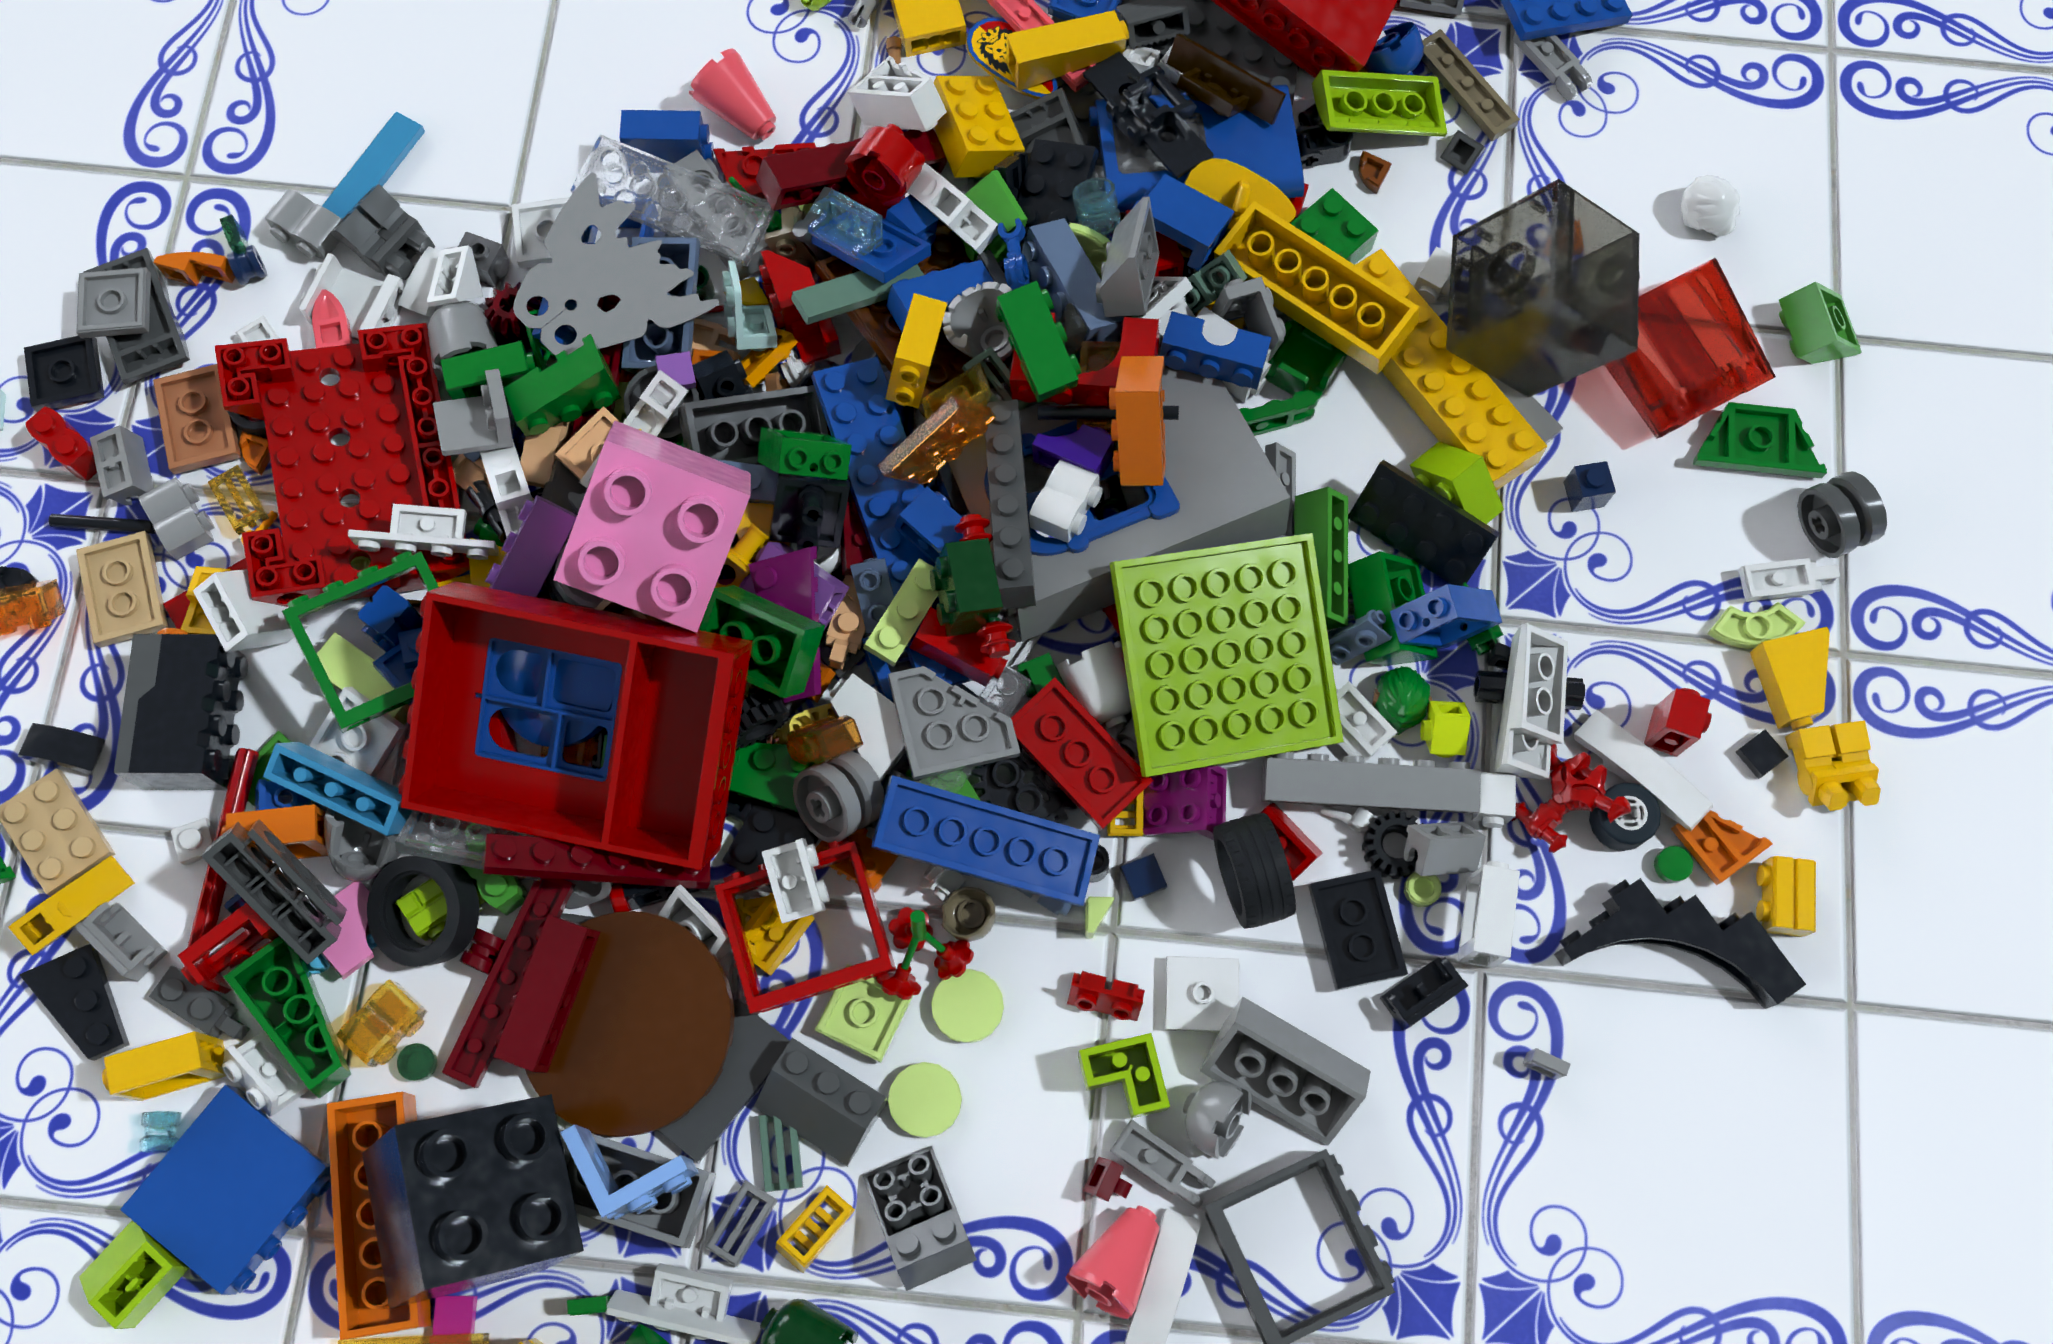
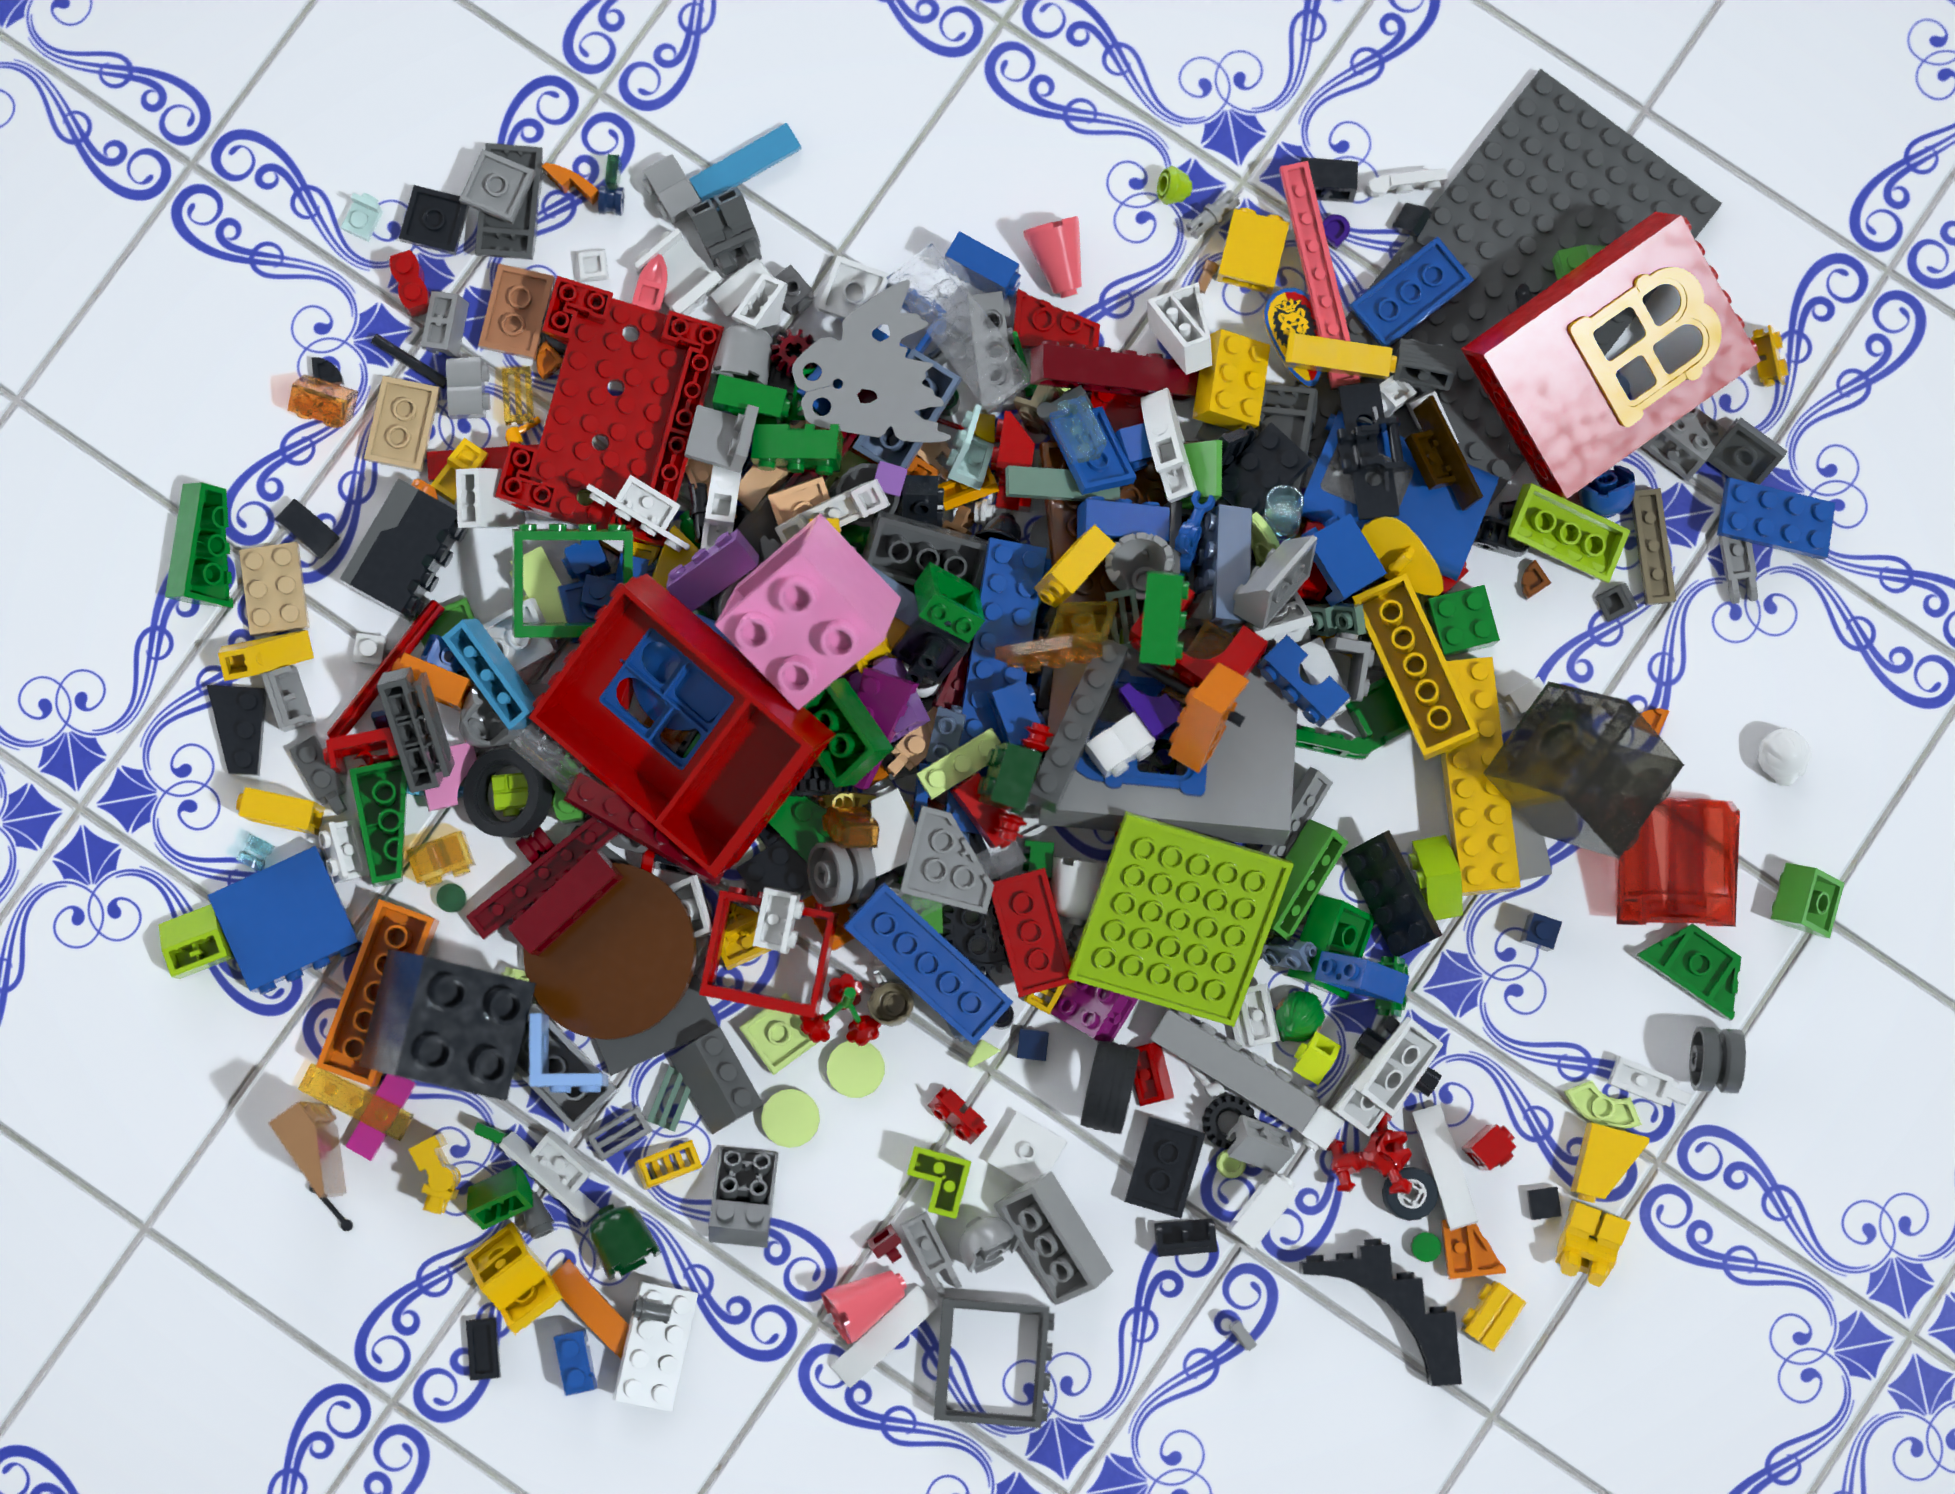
camera: 25 degrees right, 10 degrees up
red brick [845,124,925,206] -> none

